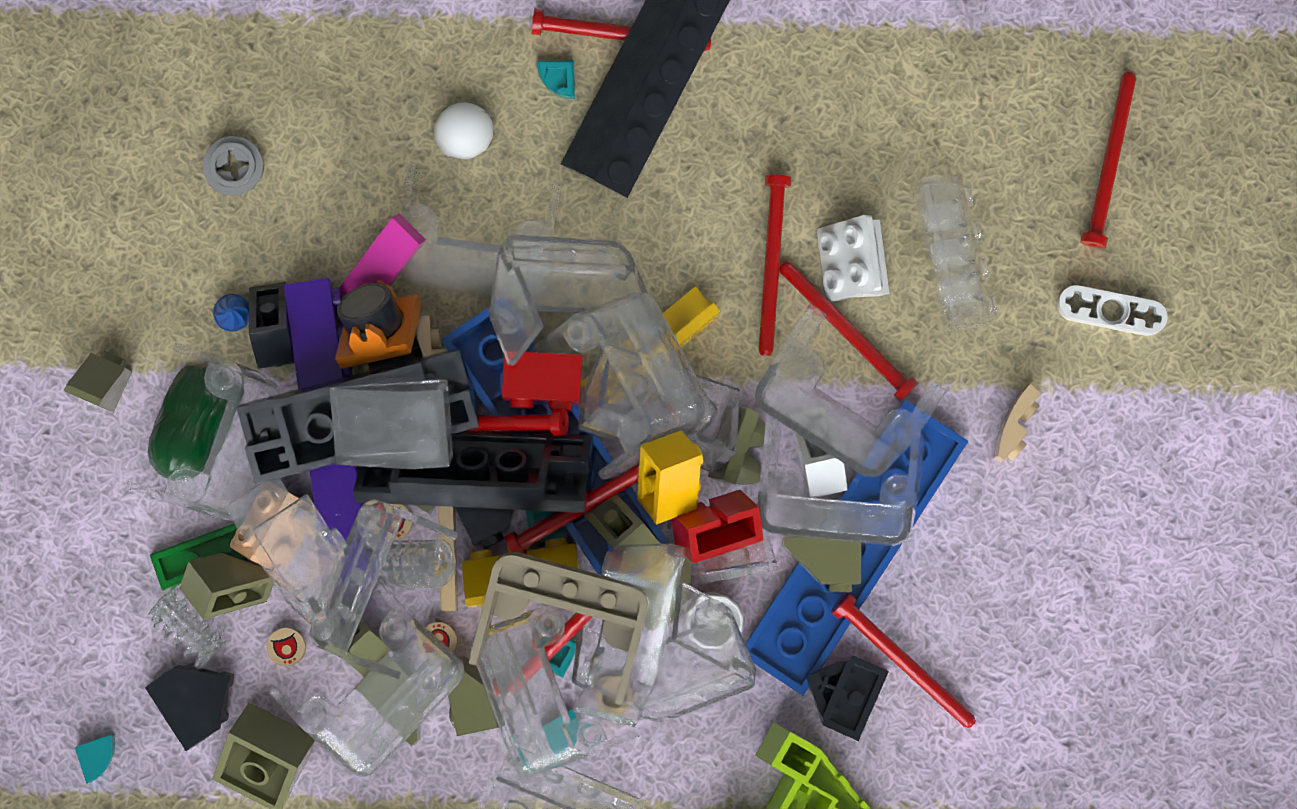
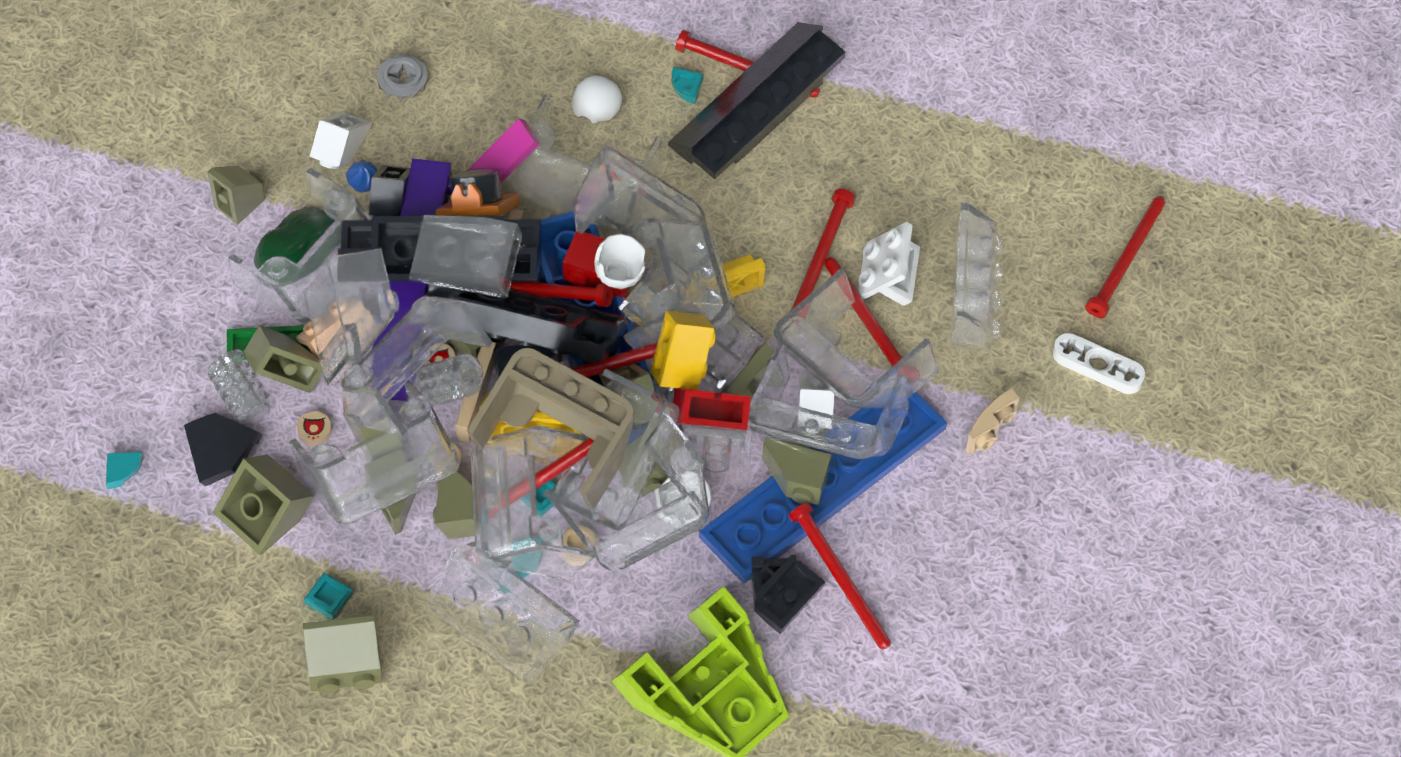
camera: 15 degrees right, 25 degrees down
none -> white slope [310,112,372,169]
none -> white hair [594,234,645,289]

